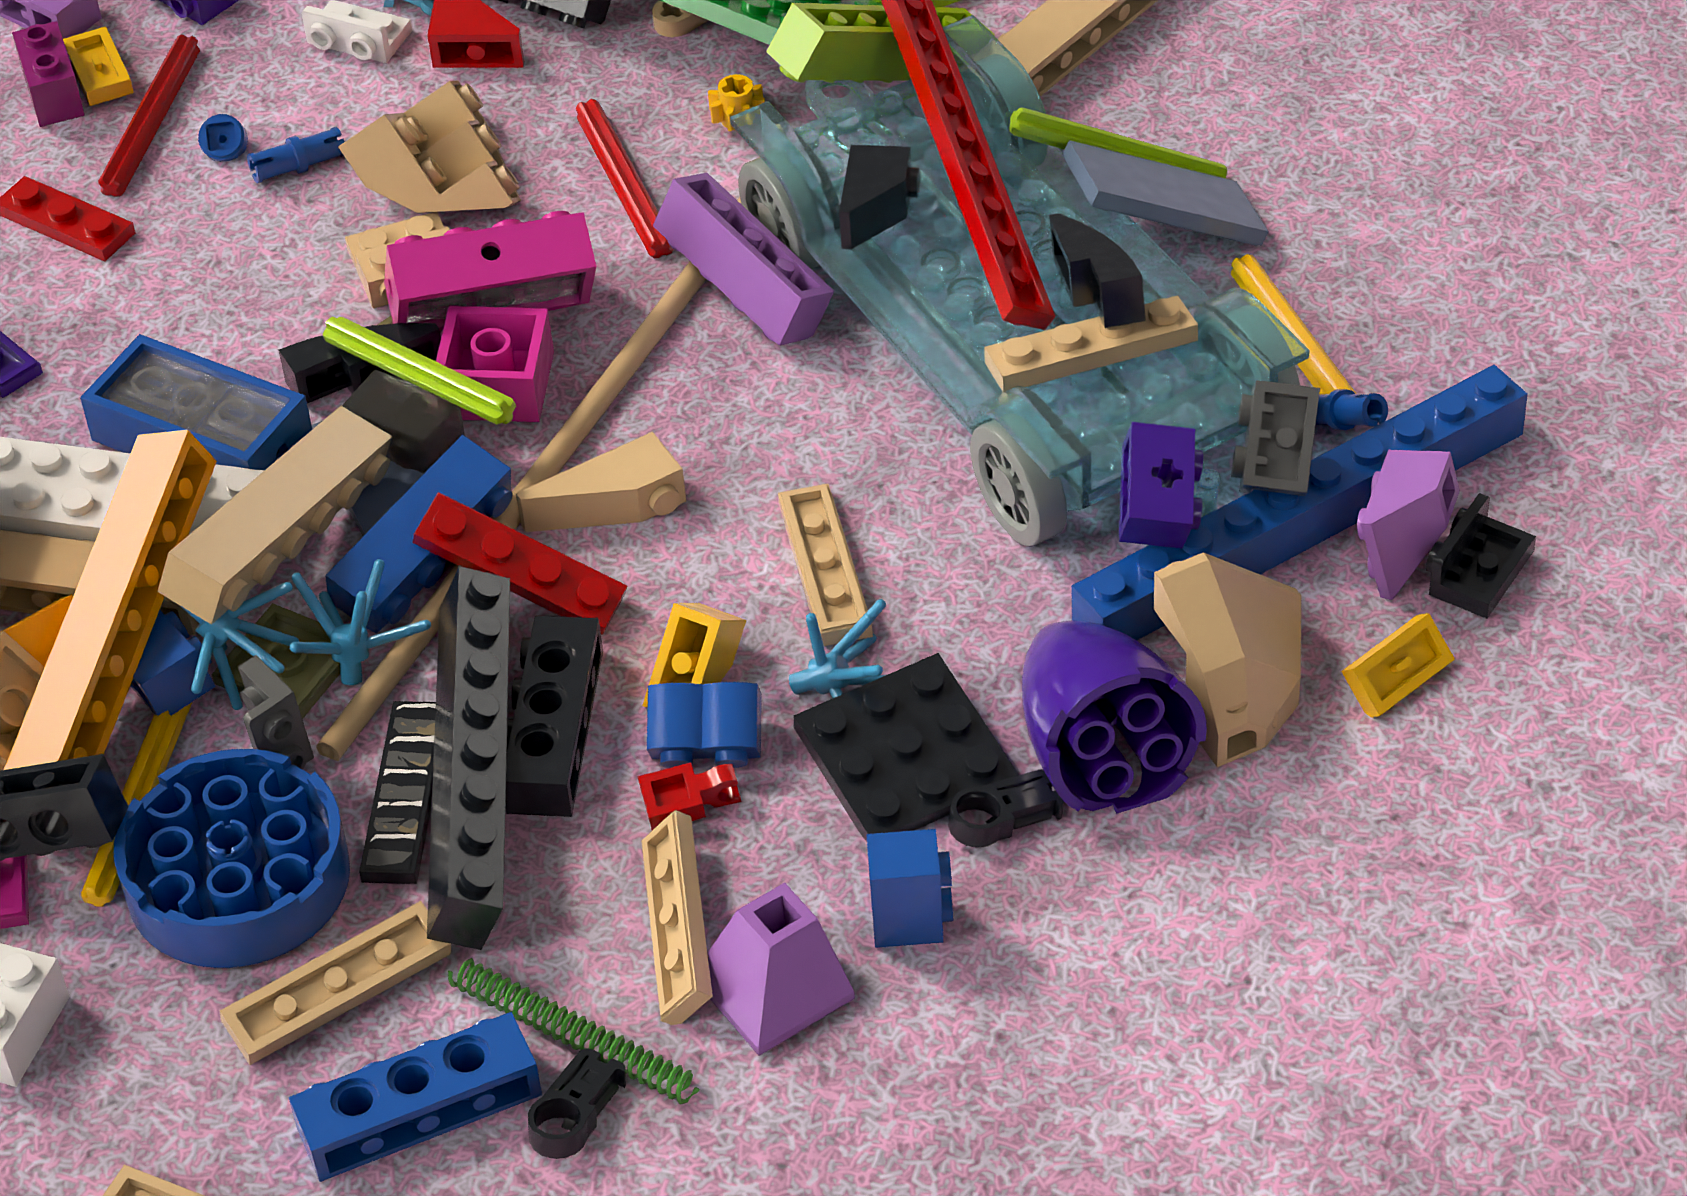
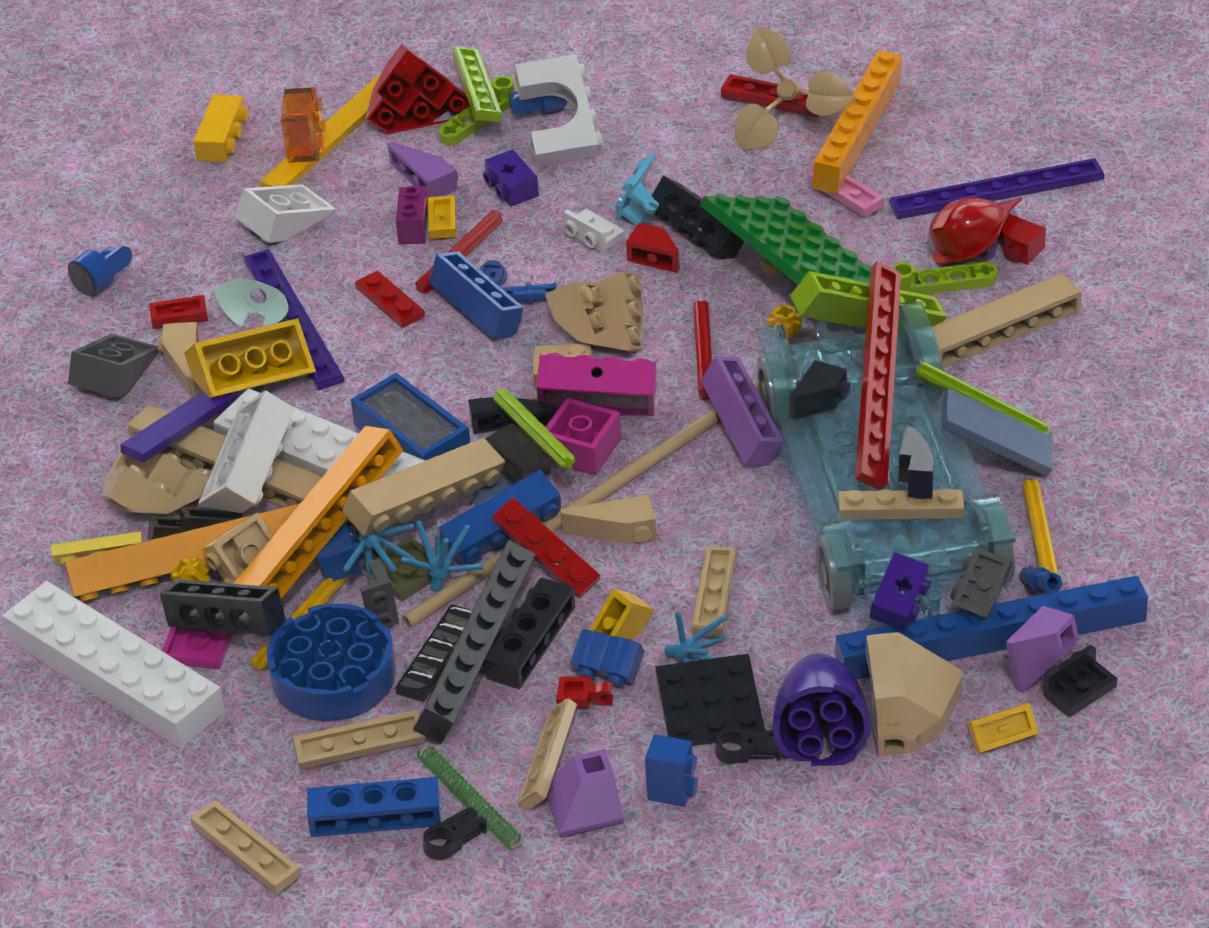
camera: 20 degrees right, 5 degrees down
none -> blue brick [429,251,524,340]

